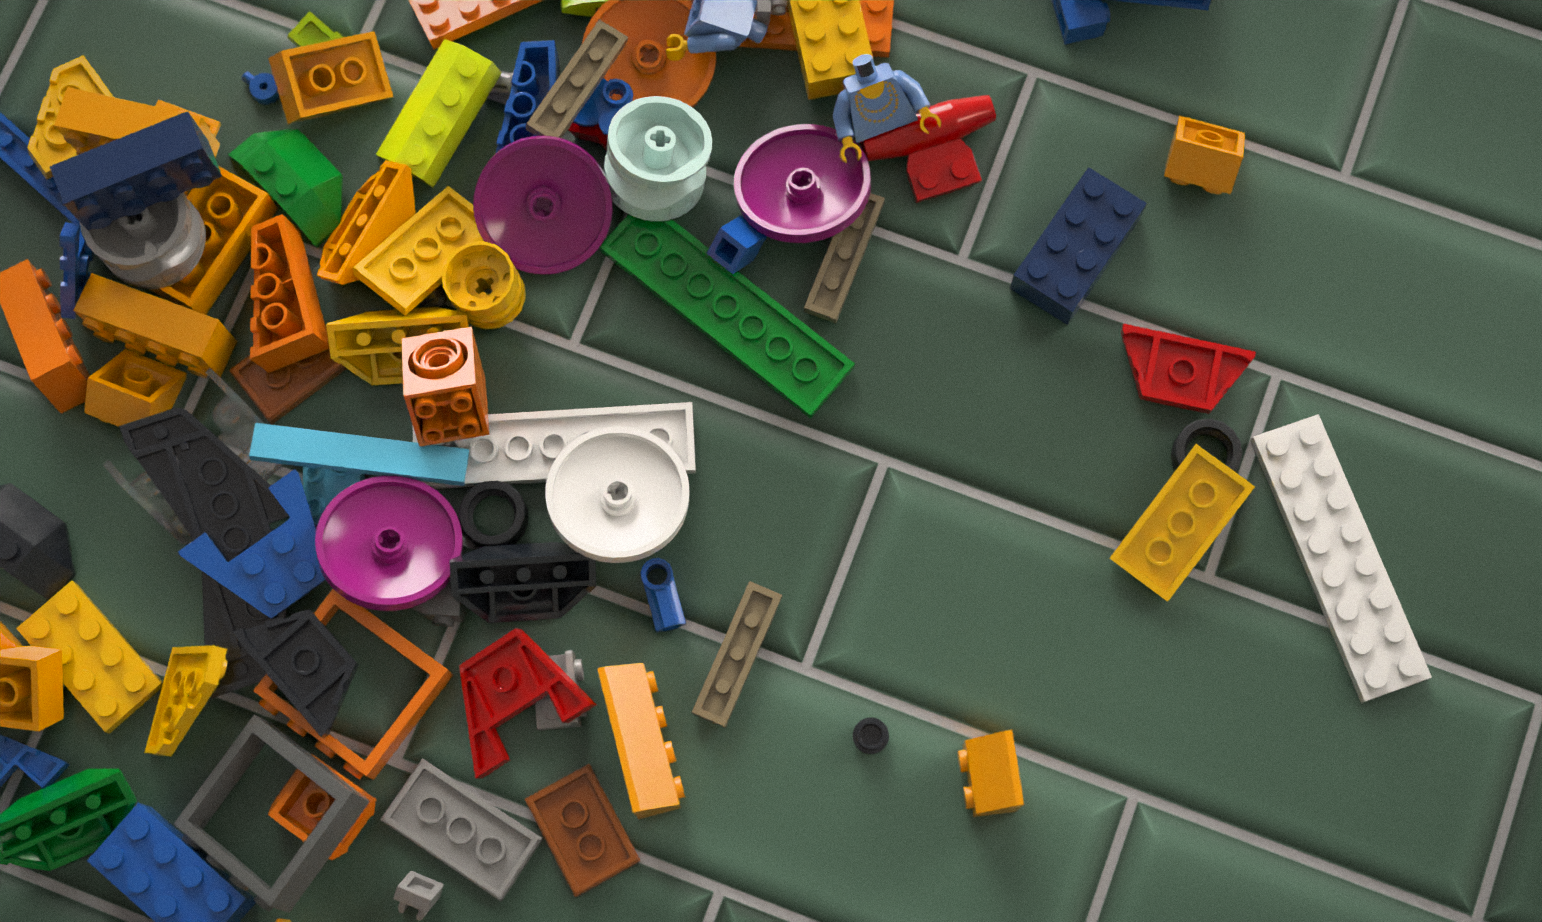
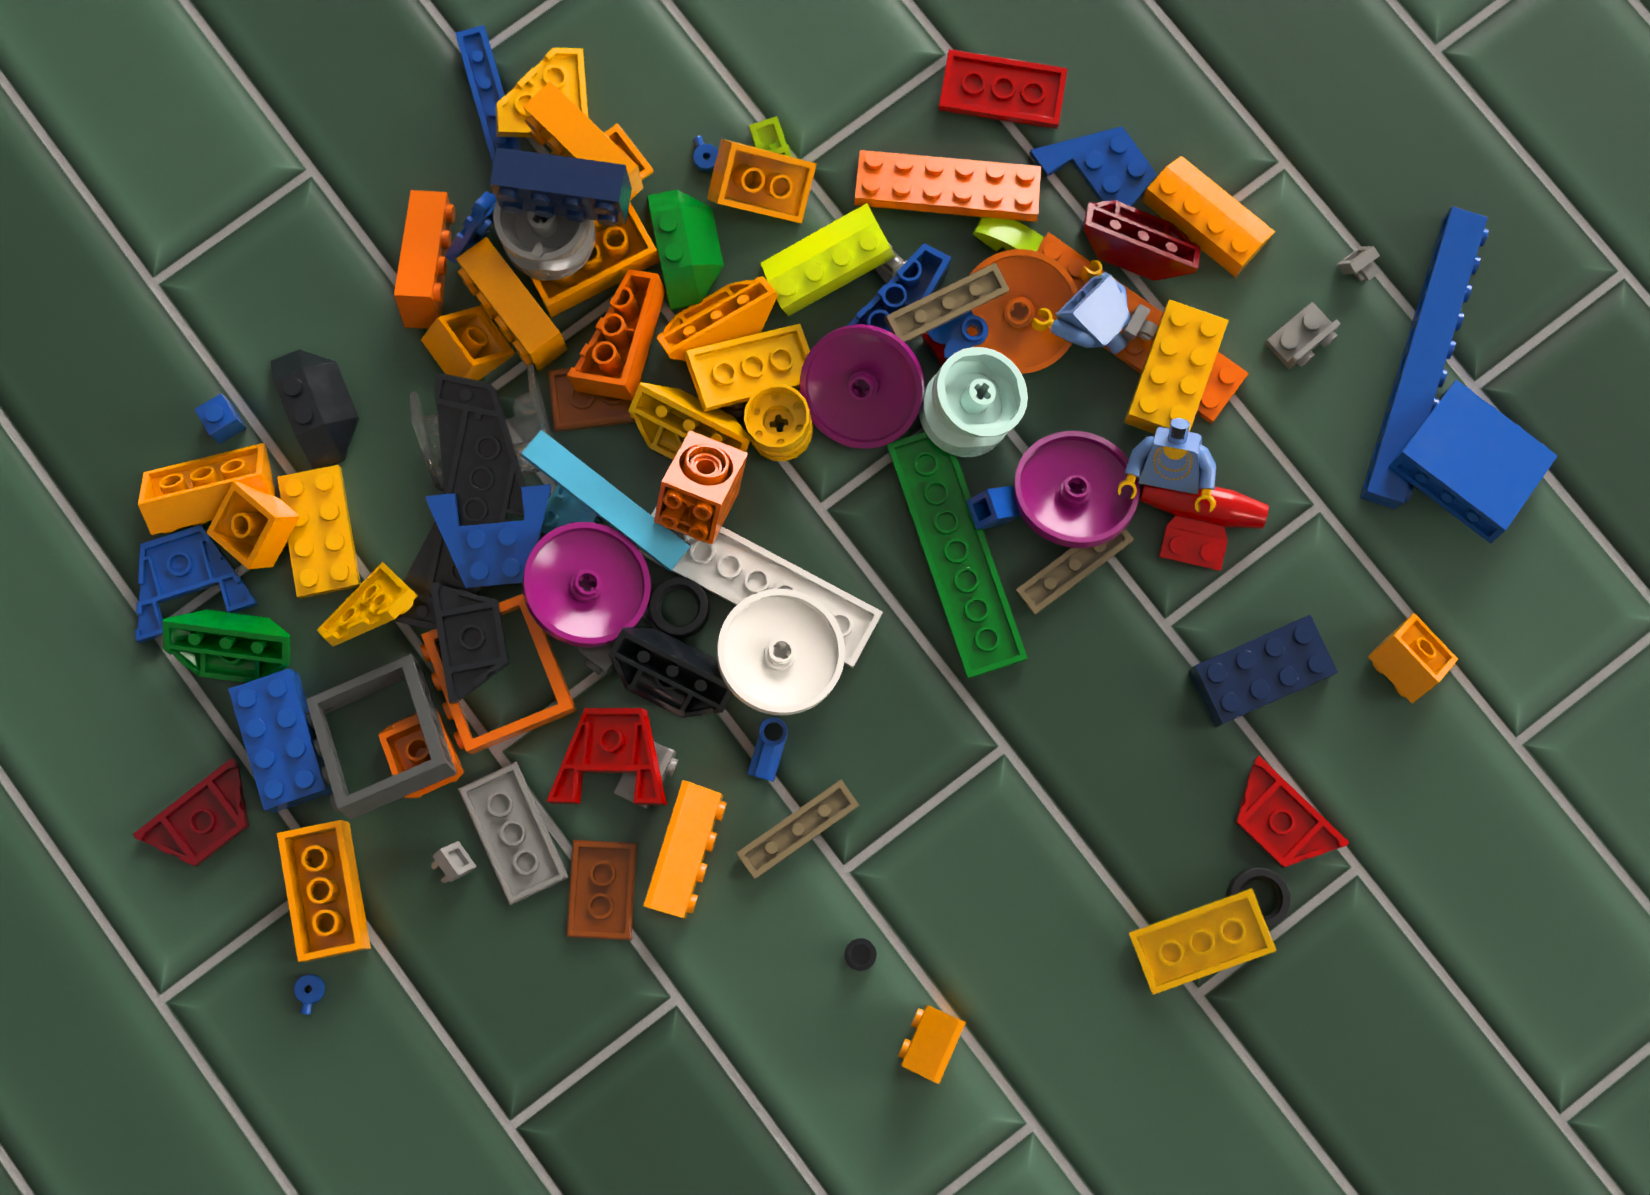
camera: 30 degrees right, 5 degrees up
white plate [1250,414,1432,703] -> none

